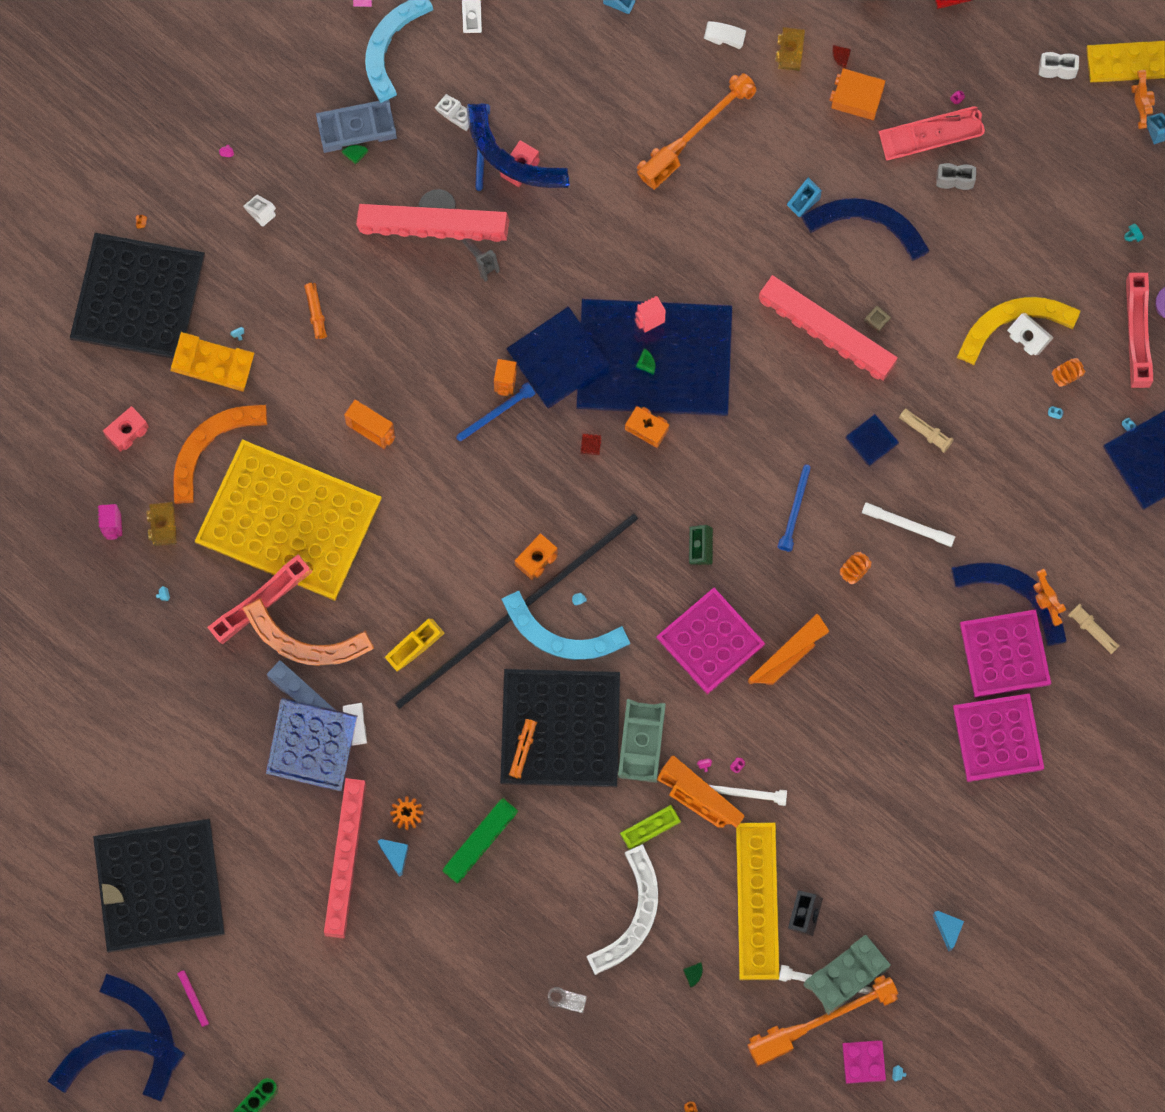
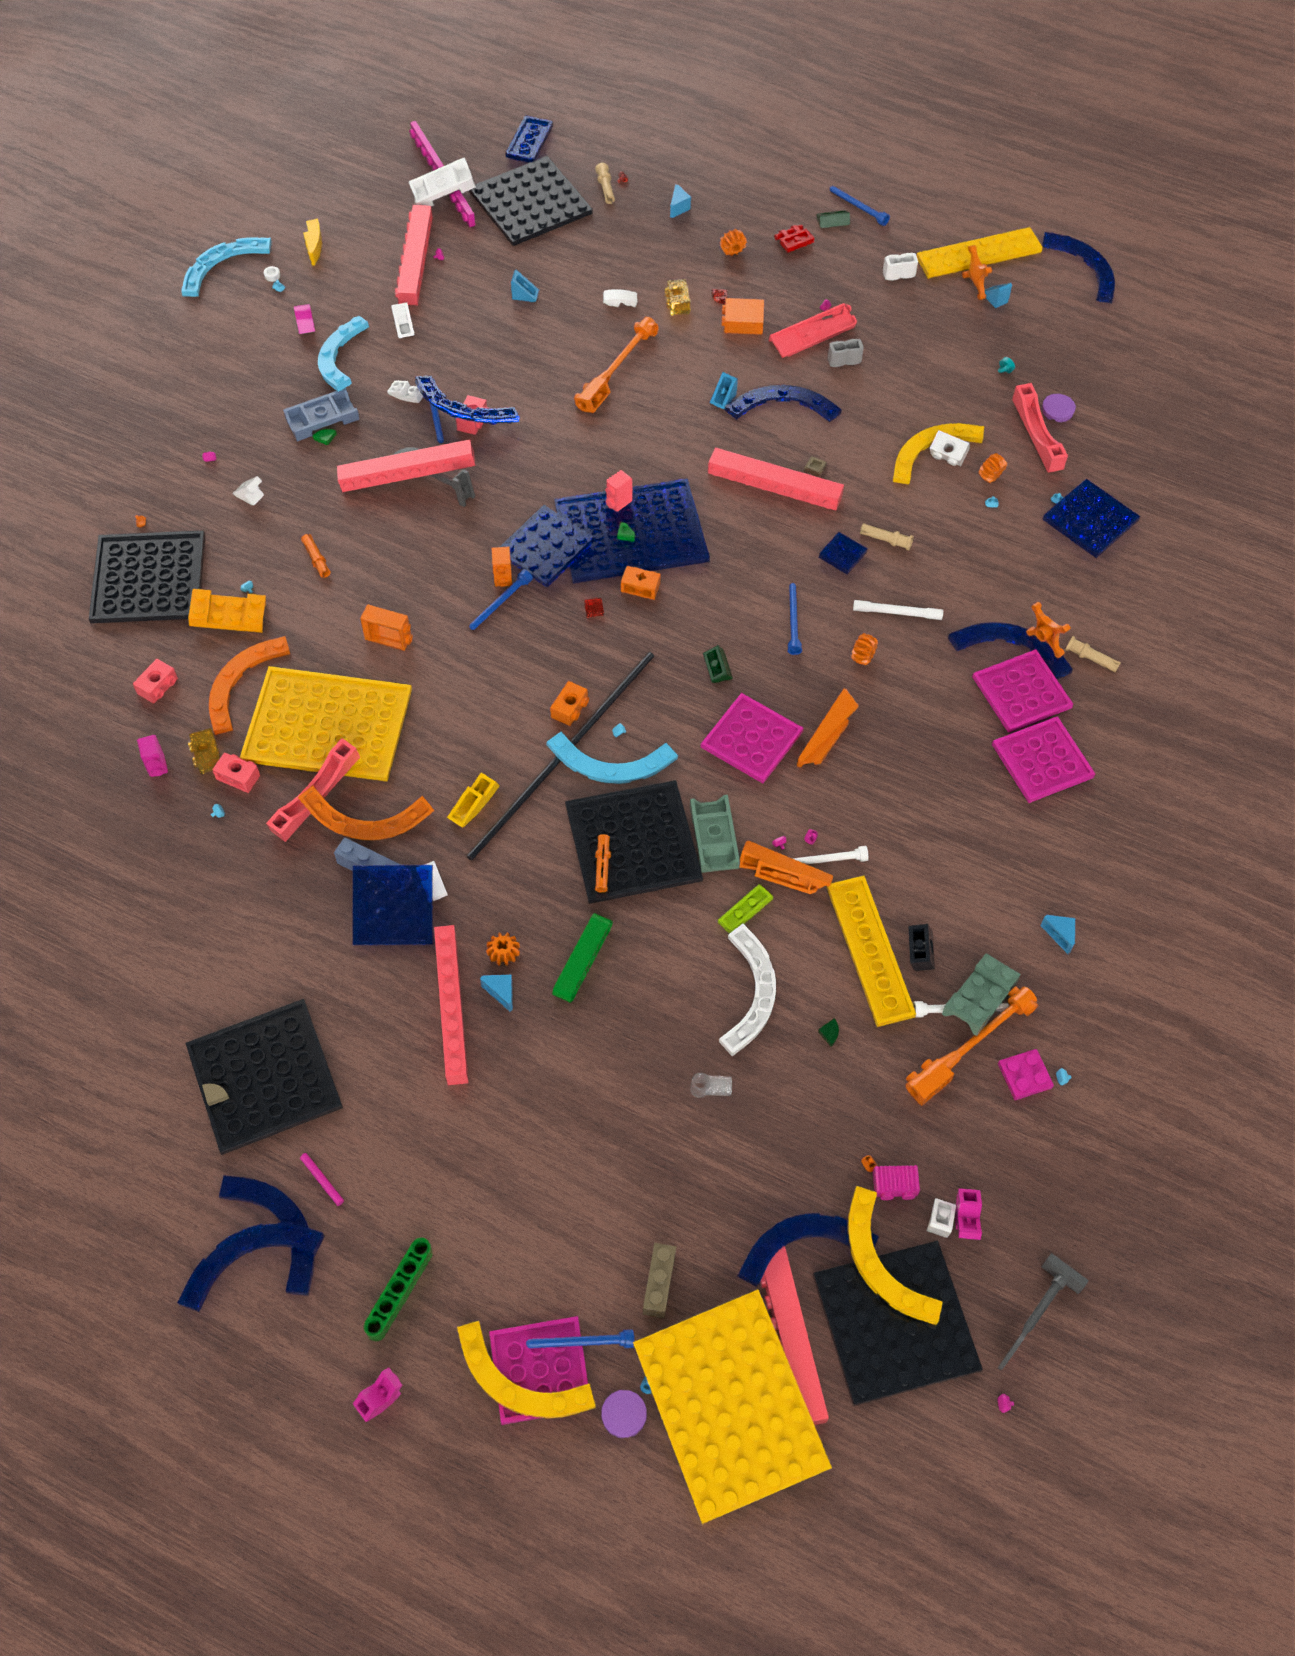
camera: 15 degrees left, 15 degrees down
none -> coral brick [212,752,260,793]

